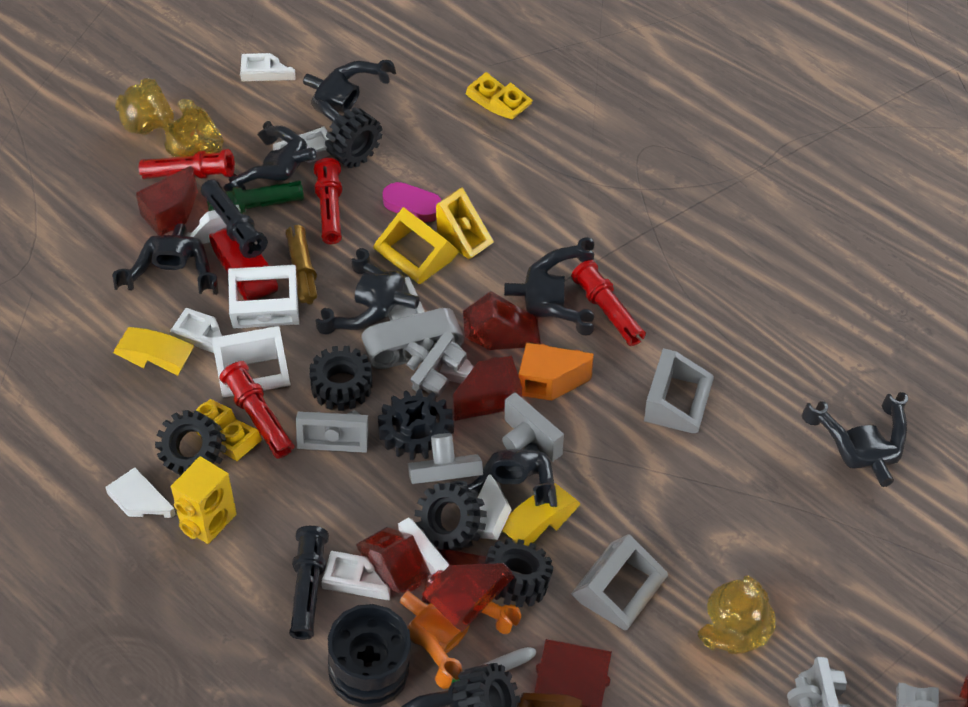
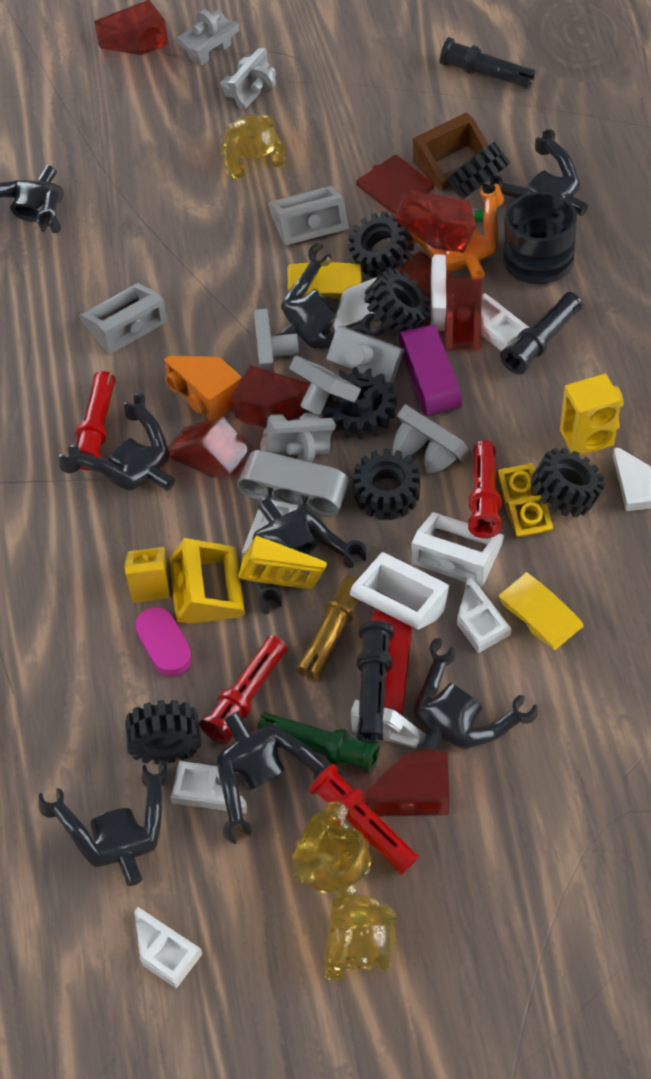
camera: 140 degrees left, 5 degrees up
none -> yellow slope [238,536,327,590]
none -> light grey tile [289,356,361,415]
none -> magenta beam [399,324,462,416]

